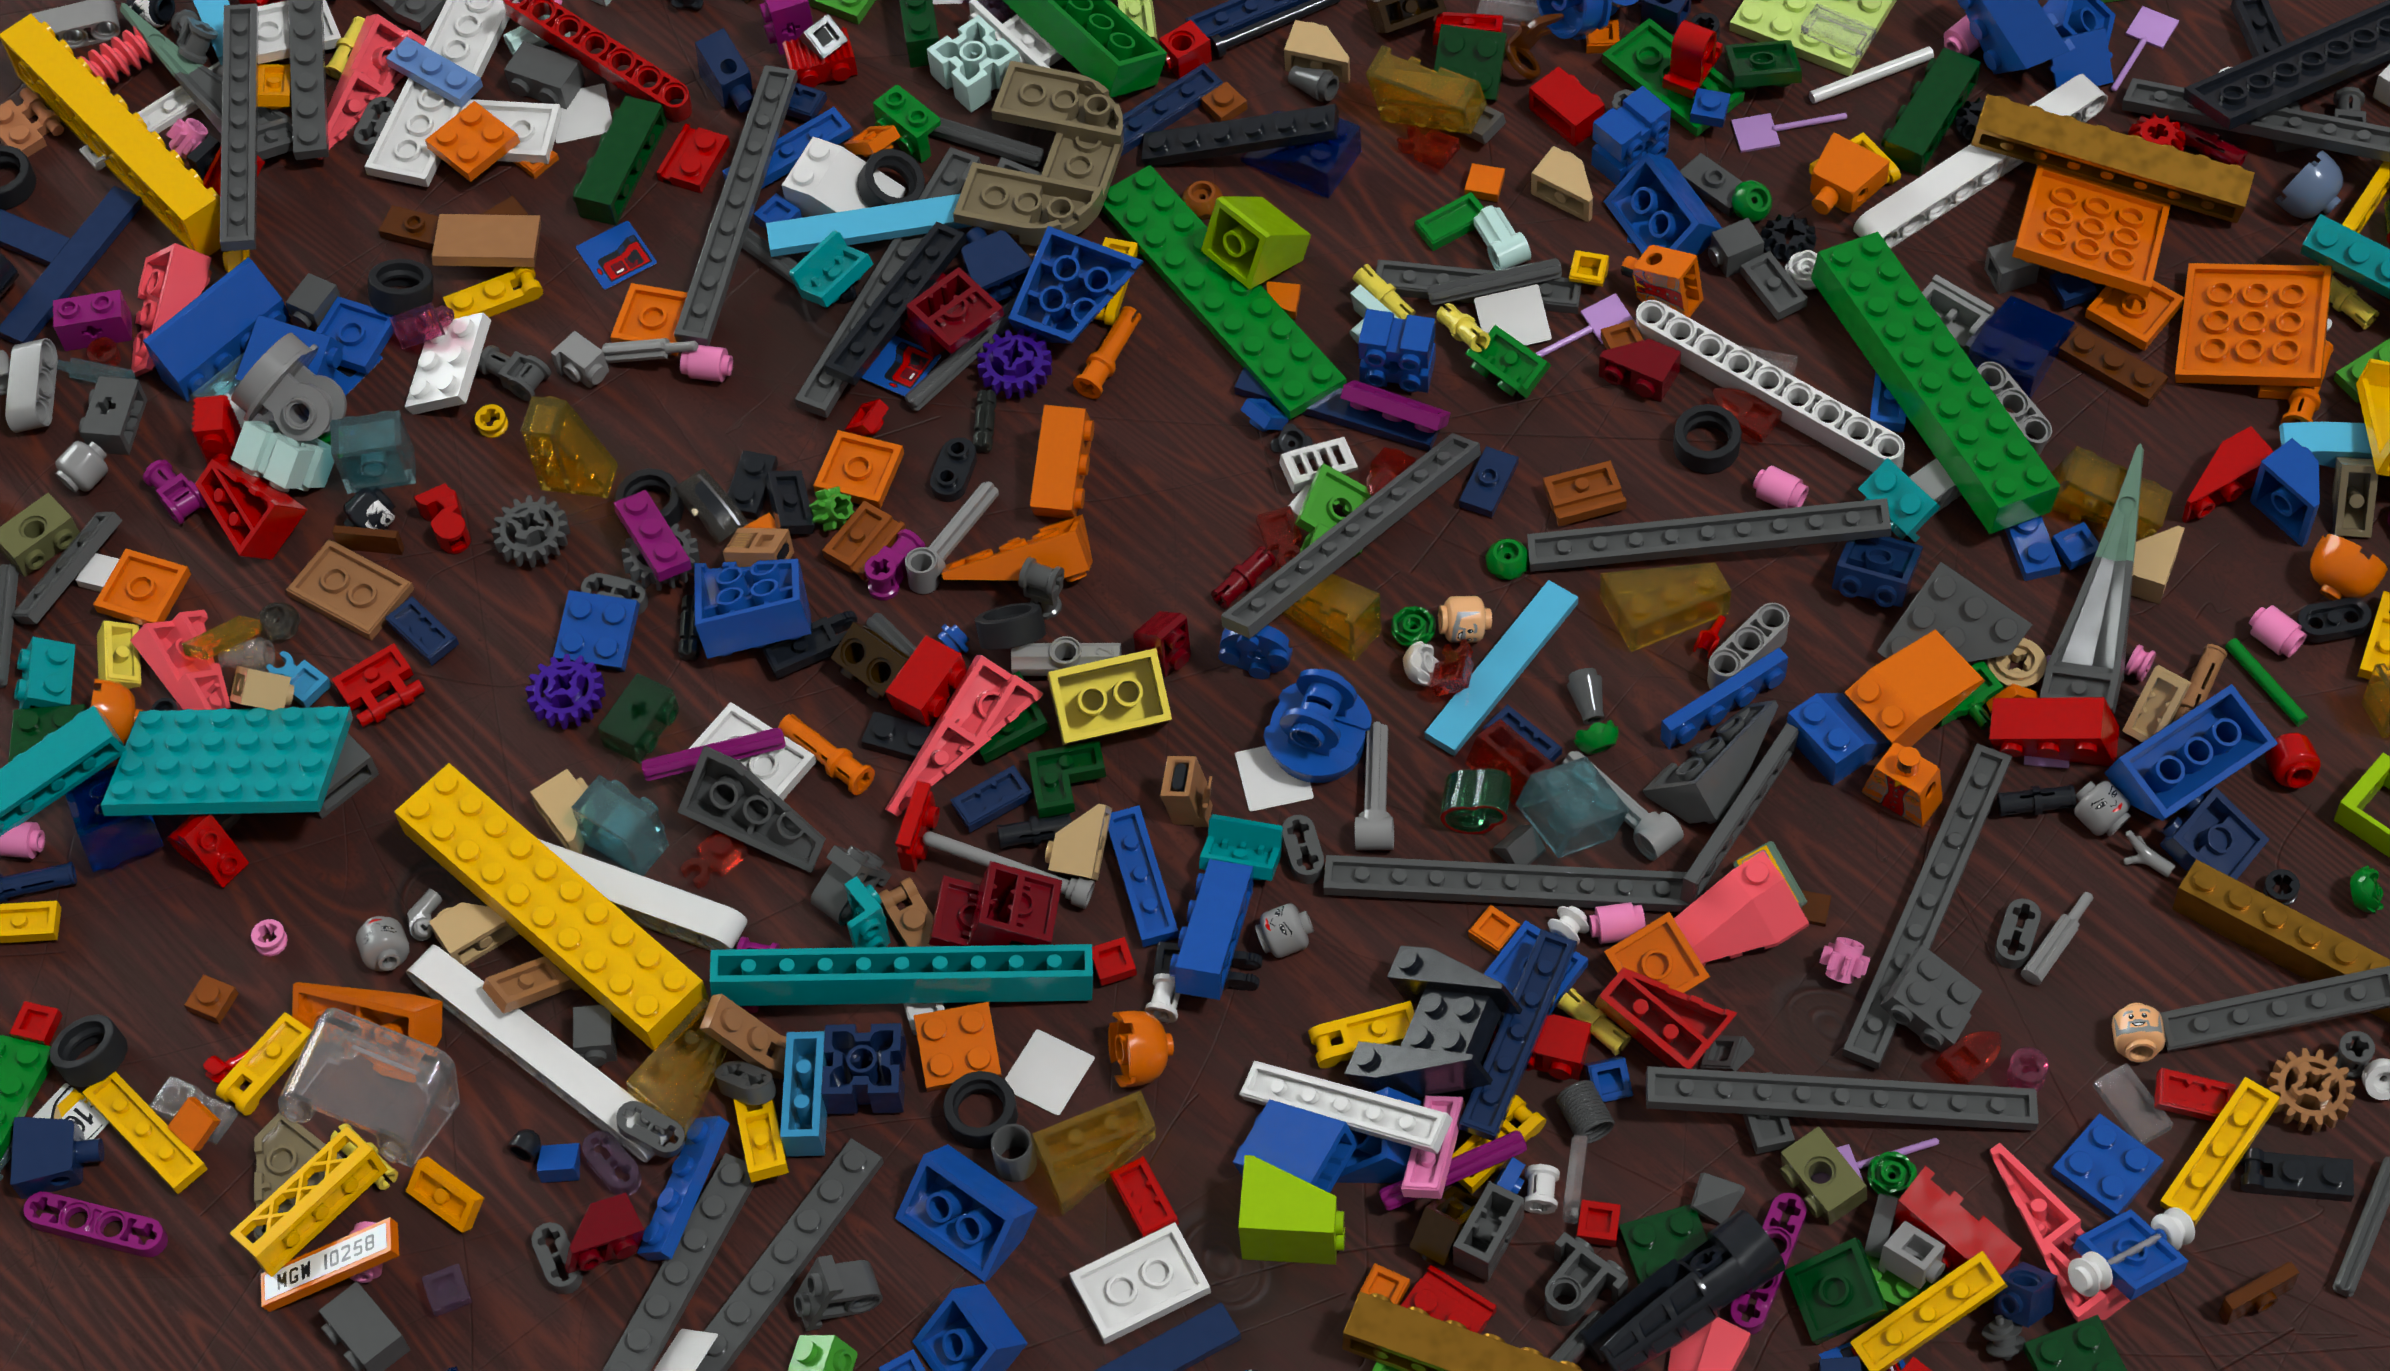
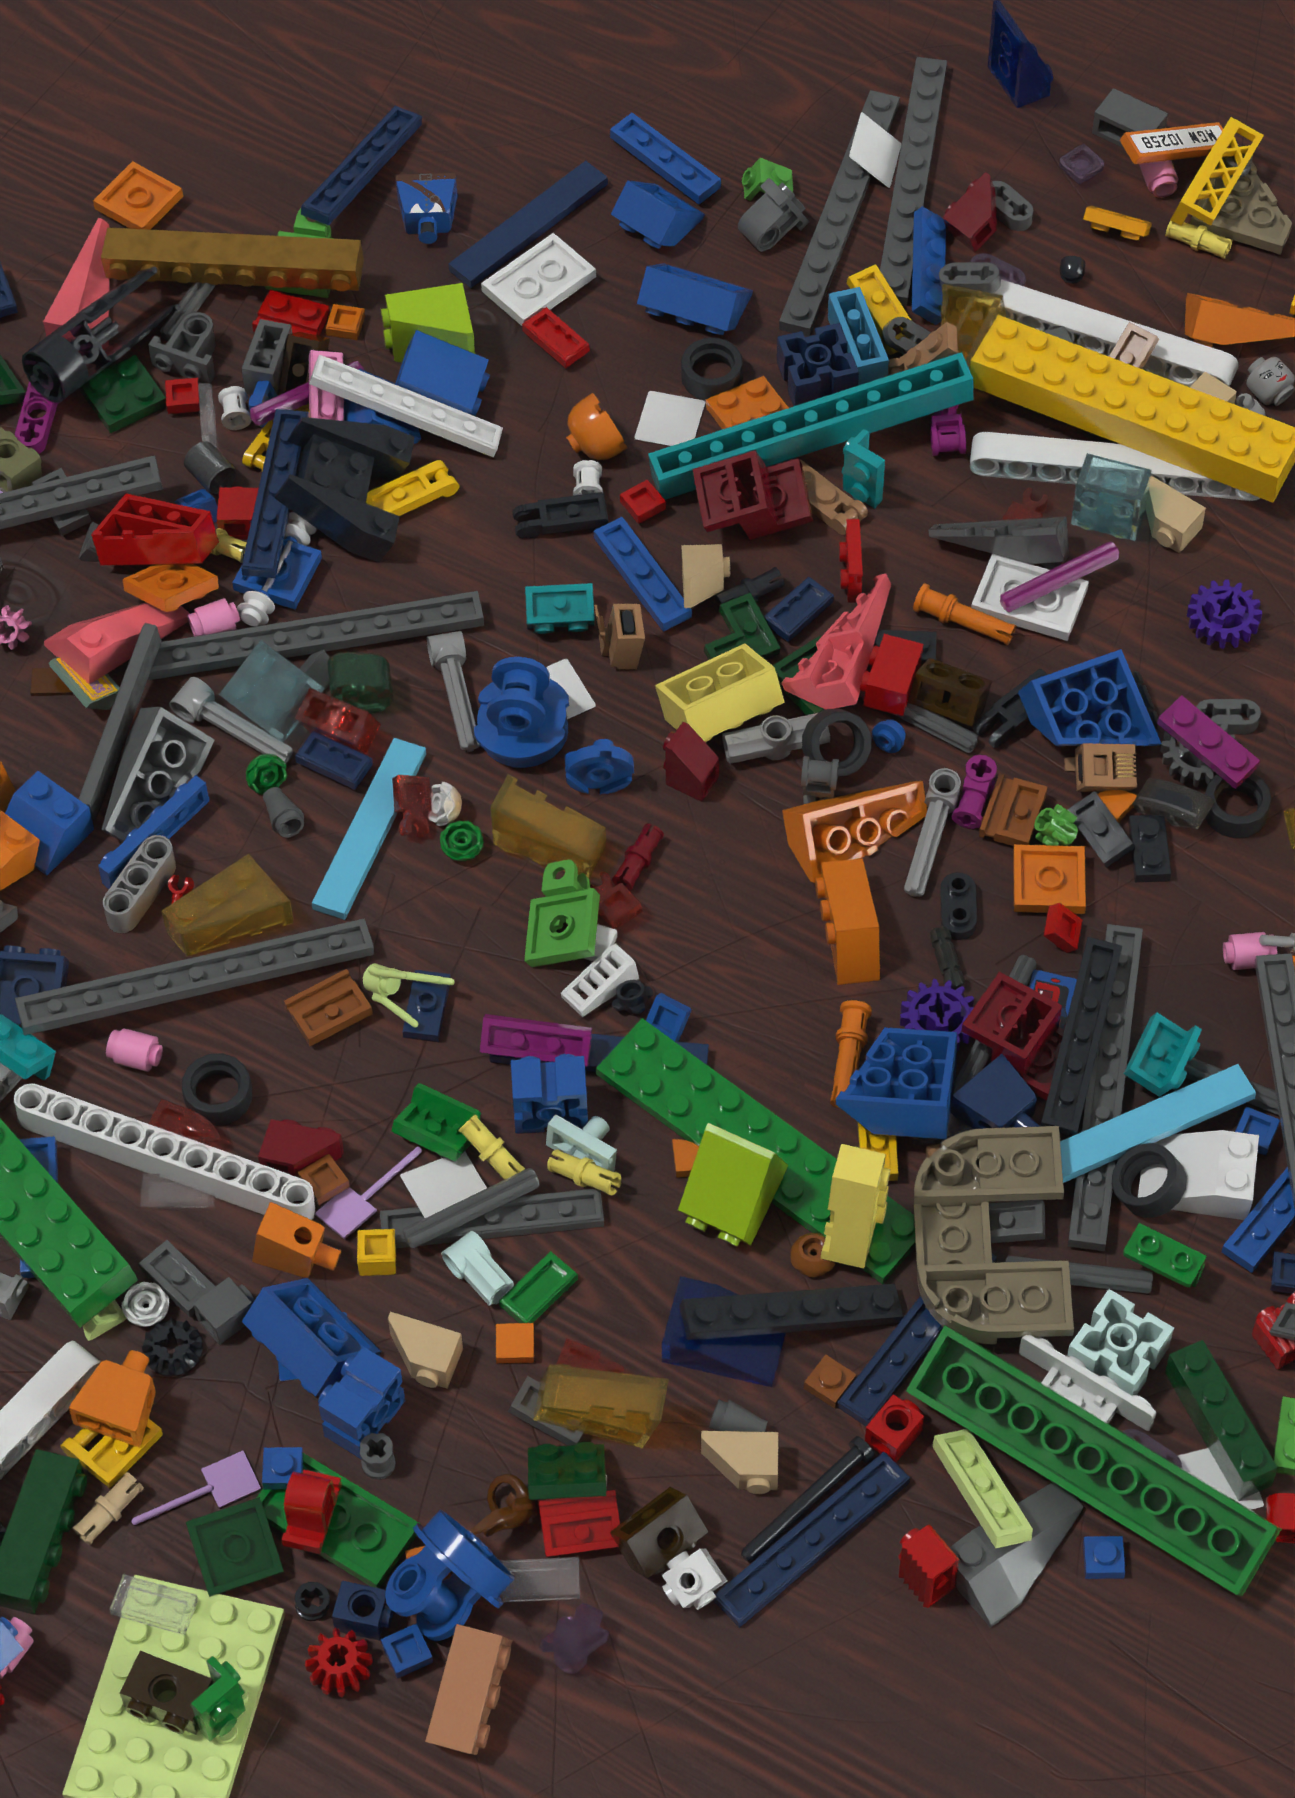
camera: 160 degrees right, 0 degrees up
clear windscreen [278,1007,460,1168] -> none
blue slope [537,1143,581,1183] -> none
blue plate [553,590,640,672] -> none
clear green brick [598,673,679,764] -> none
dark grey pin [811,845,892,926] -> none
orange plate [844,125,901,157] -> none
light grey piece [922,831,1095,909] -> none
dark grey piece [991,1124,1037,1182] -> none
clear yellow wedge [1032,1090,1155,1216] -> none
blue brick [1169,859,1253,1000] -> none
dark grey plate [1221,433,1481,639] -> none
light grey head [1255,903,1314,958] -> none
dark grey beam [1282,815,1325,884] -> none
clear red plate [1366,447,1417,496] -> none
light nougat head [1438,596,1492,643] -> none
orange tile [1468,905,1521,956] -> none
green plate [1485,538,1530,580] -> none
red brick [1529,66,1605,147] -> none
dark grey plate [1680,152,1742,216] -> none
dark grey slope [1690,1173,1745,1225] -> none
green plate [1732,180,1772,223] -> none
white bar [1809,46,1934,104] -> none
none -> tan pin [72,1472,144,1545]
none -> yellowish green plant [363,963,455,1028]
none -> light yellow wedge [821,1144,891,1269]

